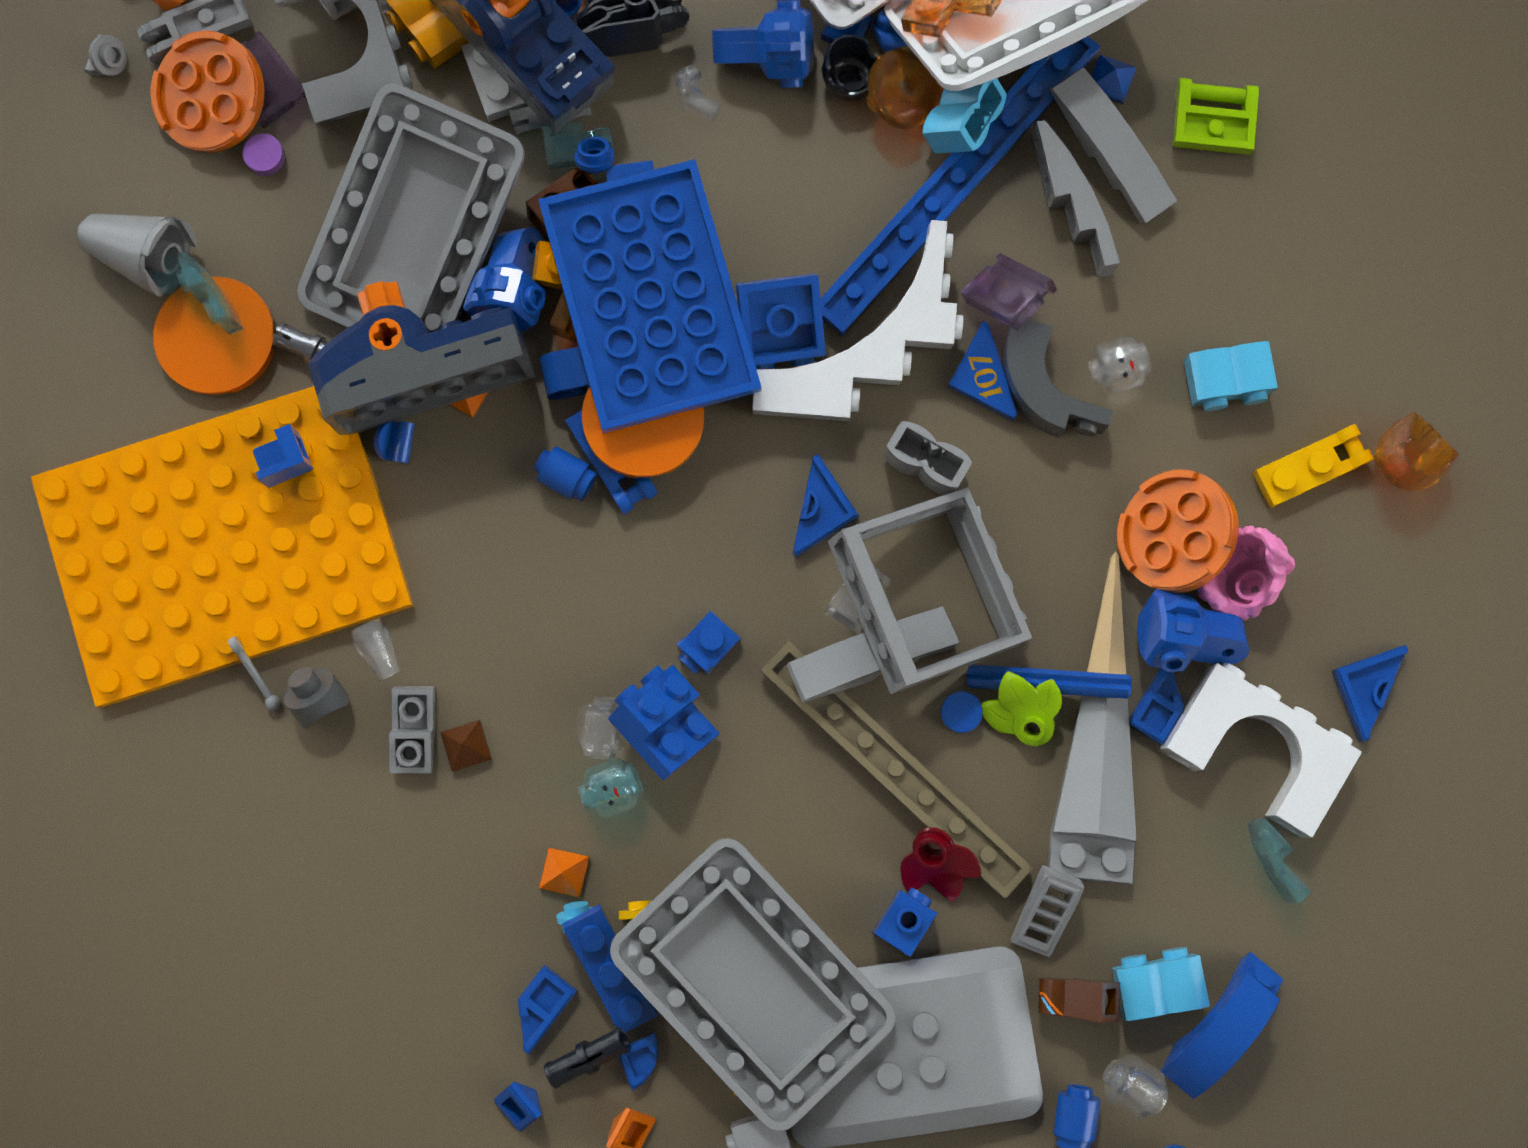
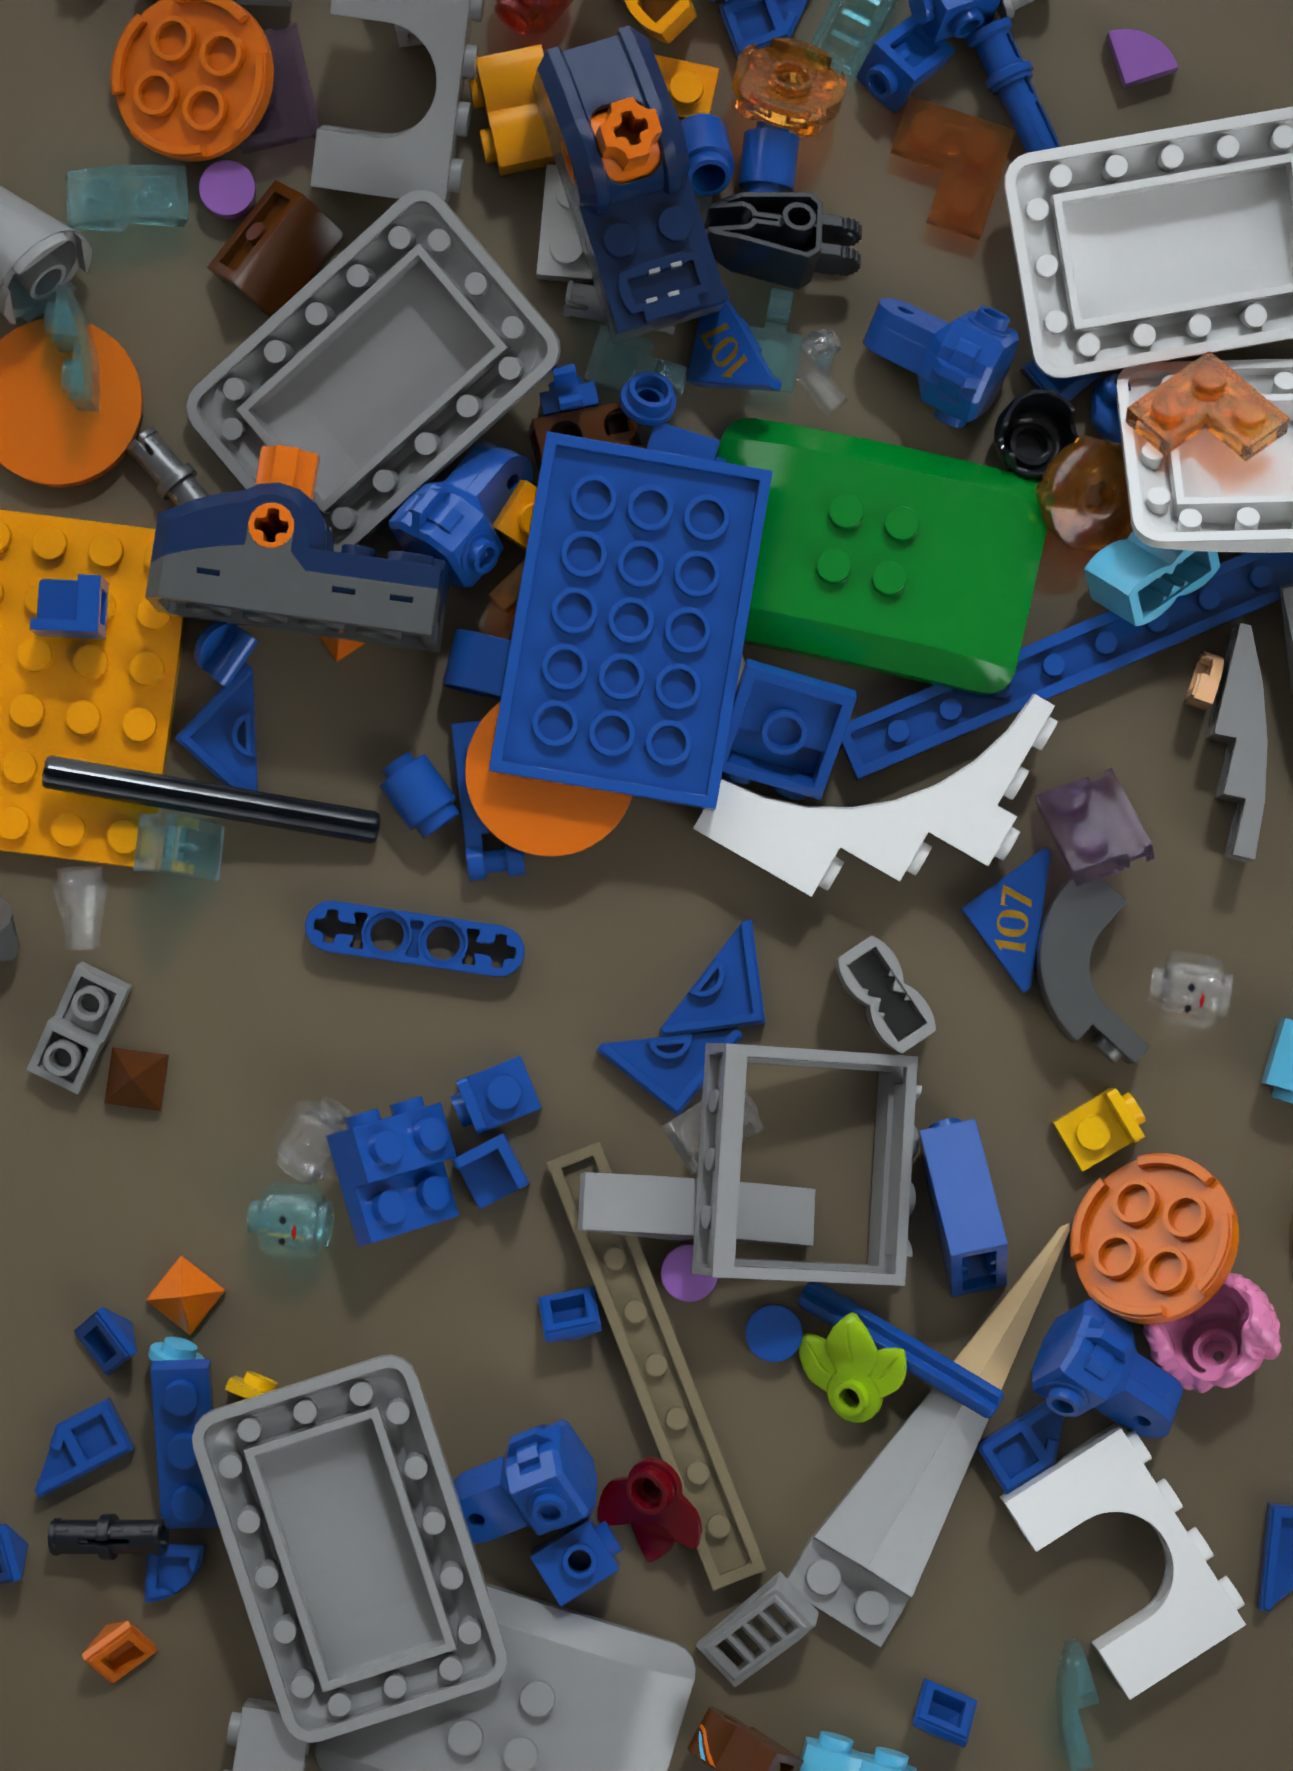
camera: 20 degrees right, 5 degrees up
none -> black axle [42,756,381,844]
none -> clear light blue slope [65,165,189,232]
none -> blue slope [74,1307,137,1375]
none -> clear light blue slope [133,813,225,882]
none -> blue tile [175,662,258,791]
none -> reddish brown panel [207,180,343,317]
none -> blue beam [305,901,525,977]
none -> blue panel [452,1133,531,1209]
none -> blue piece [453,1419,598,1543]
none -> blue slope [538,1286,602,1342]
none -> blue plate [539,363,599,417]
none -> blue tile [596,1029,744,1116]
none -> medium lavender tile [661,1244,717,1302]
none -> blue tile [686,286,782,391]
none -> green wedge [717,418,1052,695]
none -> clear light blue plate [748,288,803,394]
none -> blue slope [911,1678,977,1747]
none -> blue slope [919,1118,1008,1297]
none -> yellow bracket [1051,1088,1146,1172]
none -> light nougat tile [1184,651,1224,710]

